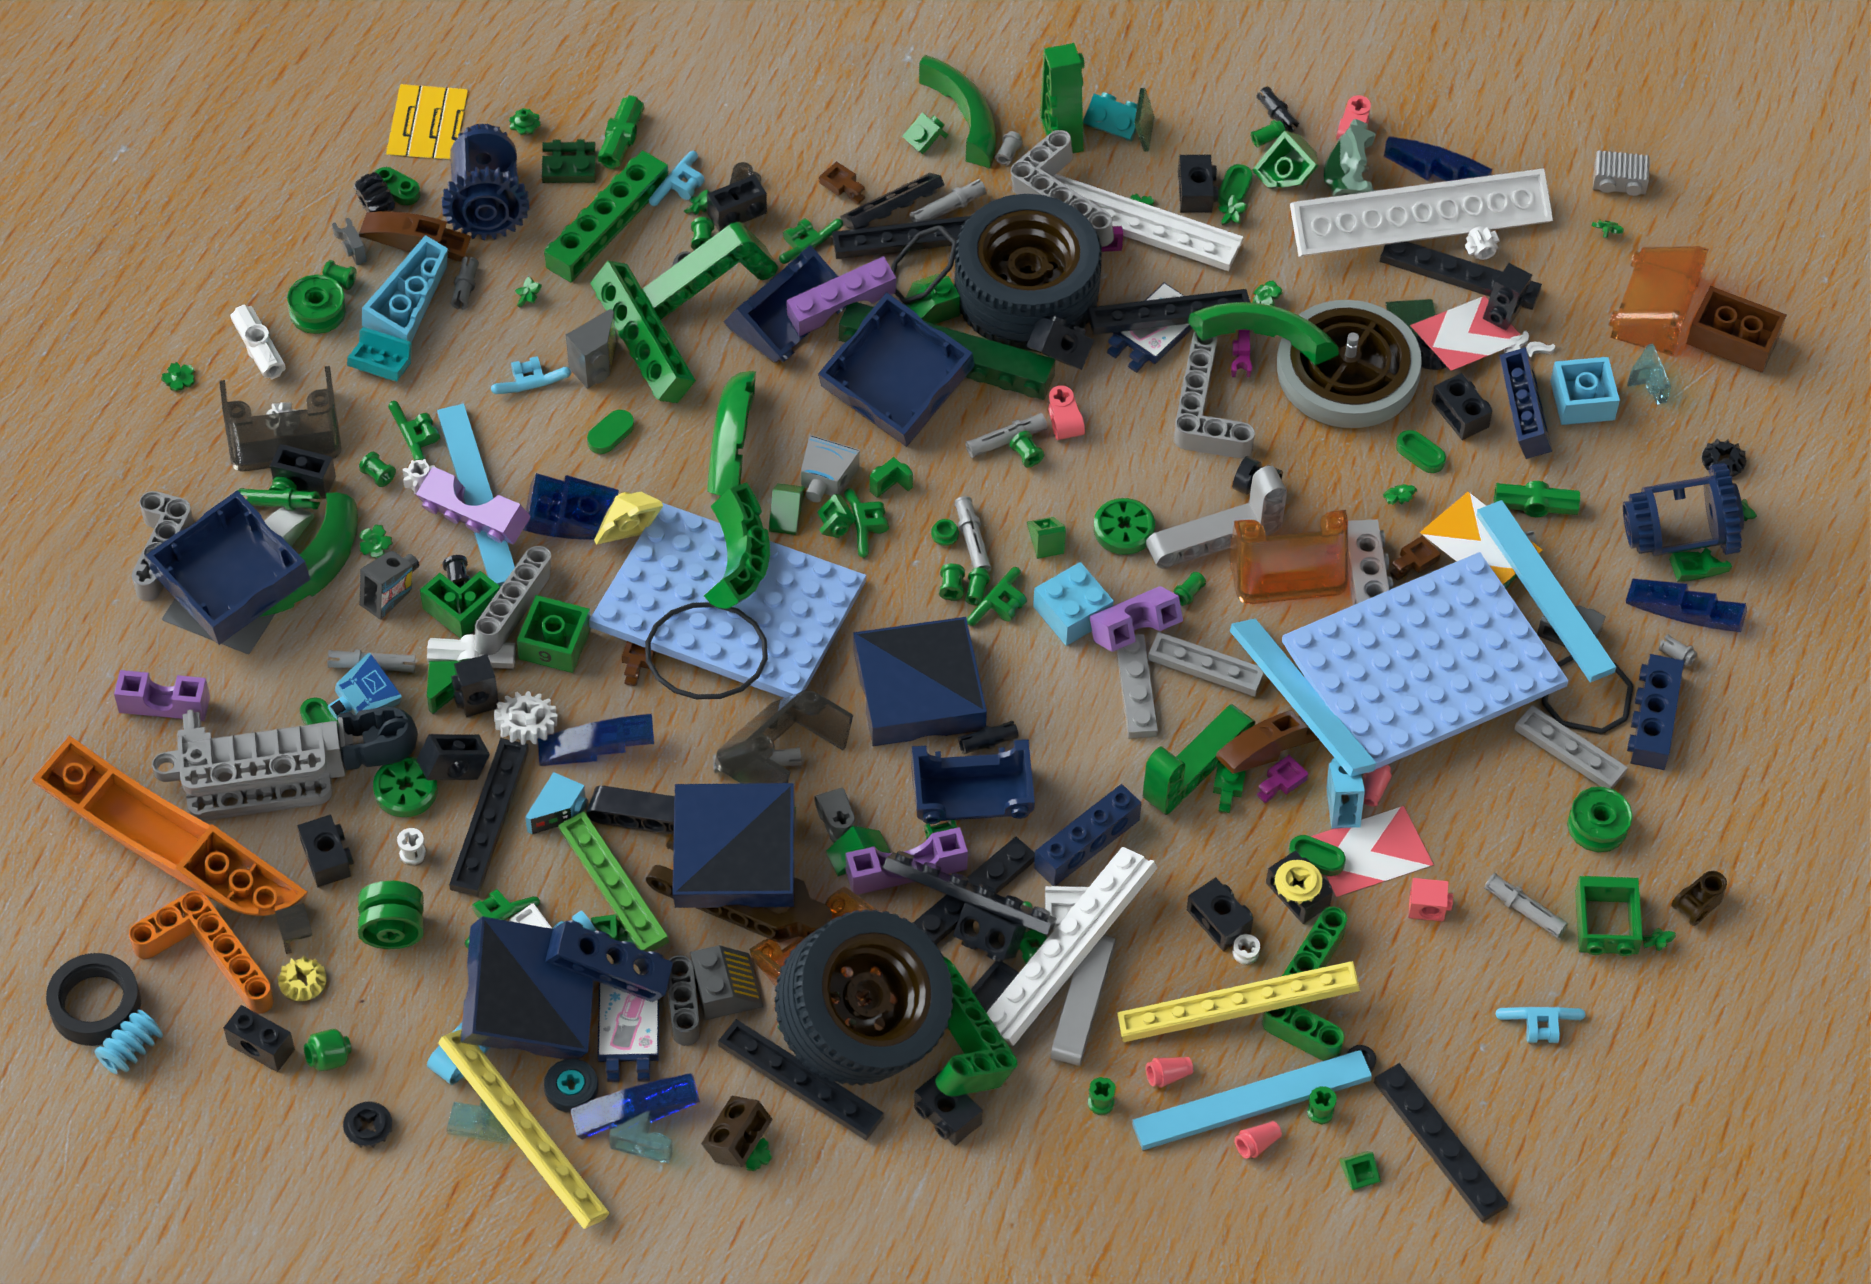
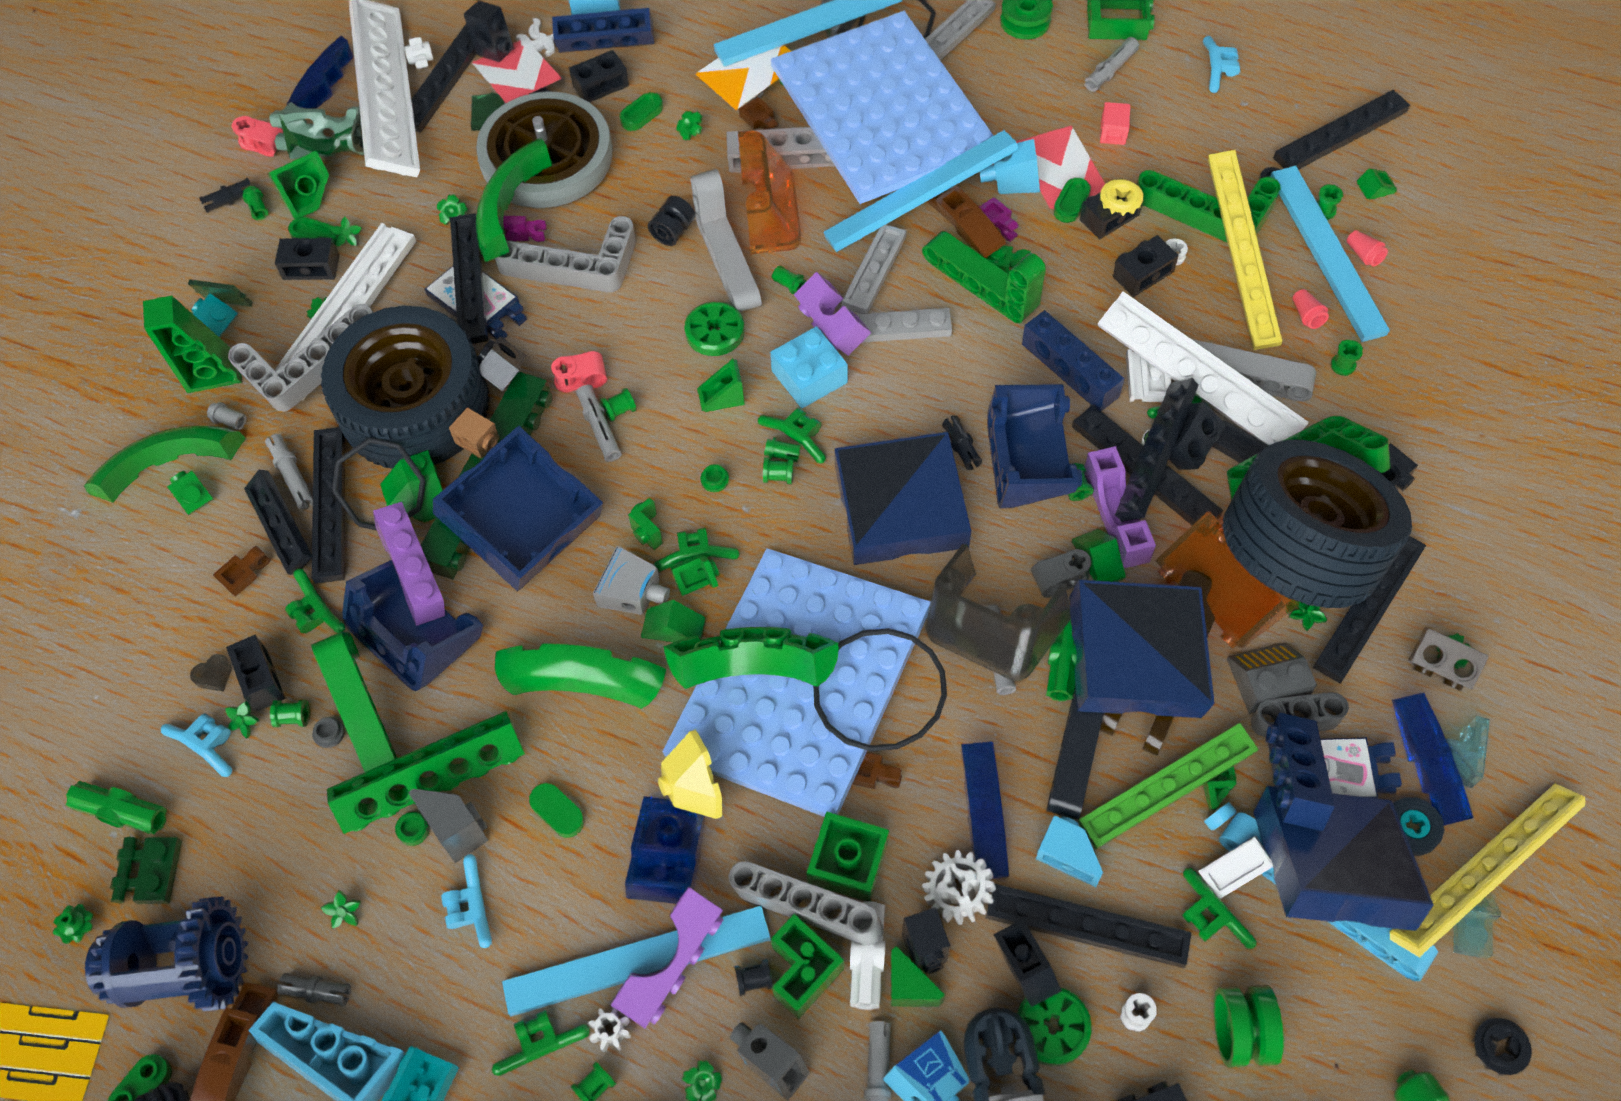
camera: 85 degrees left, 5 degrees up
green brick [544,150,668,283] -> none
light grey pin [954,496,991,573] -> none
green piece [1493,481,1580,518] -> none
none -> medium nougat brick [449,408,500,459]

